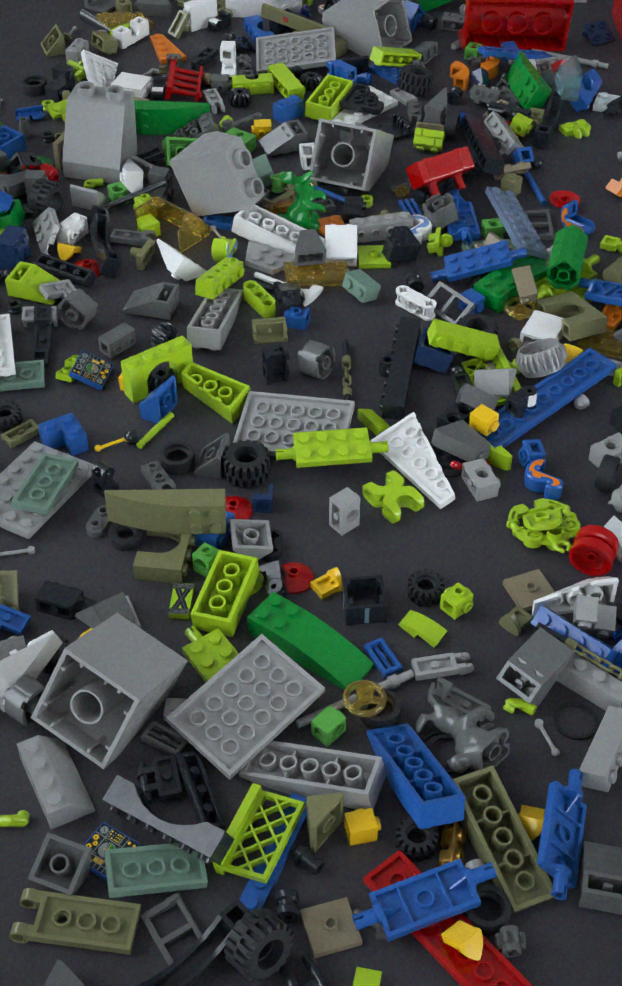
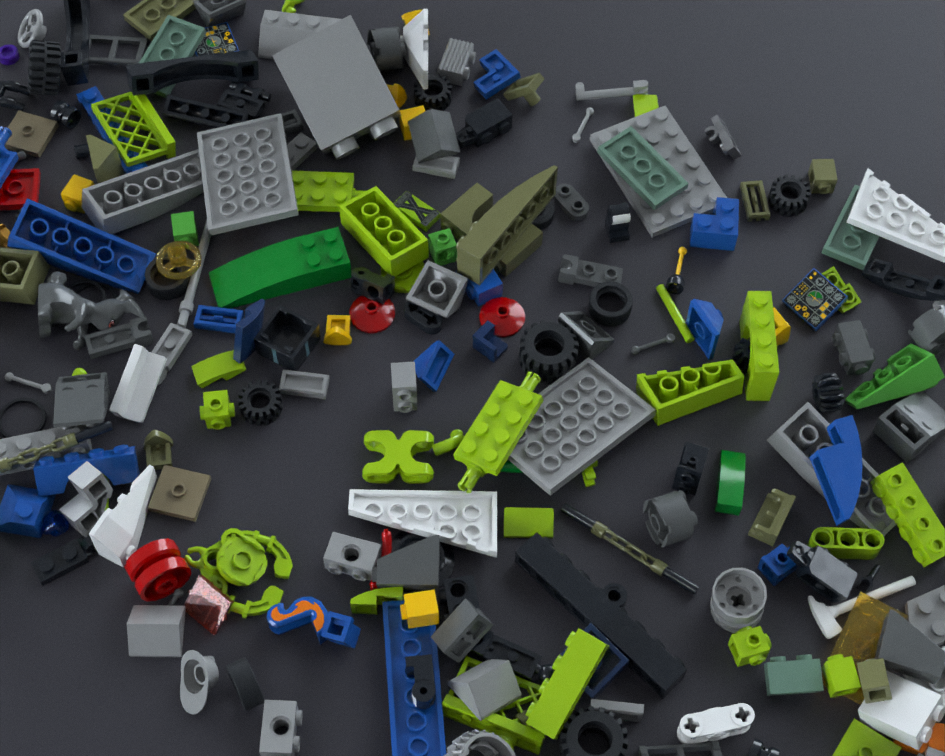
camera: 125 degrees right, 15 degrees up
none -> white panel [109,344,167,423]
none -> clear red piece [183,575,234,635]
none -> dark blue slope [233,299,265,364]
none -> light grey tile [279,369,330,399]
none -> blue slope [413,340,455,392]
none -> lime arm [432,429,464,456]
none -> dark grey hinge [631,333,675,355]
none -> light grey wheel [710,568,767,633]
none -> green slope [715,450,746,516]
none -> lime brick [728,626,771,667]
none -> blue slope [809,415,863,526]
none -> lime brick [821,654,861,698]
none -> bright green wedge [845,343,945,409]
none -> olive brick [857,658,892,704]

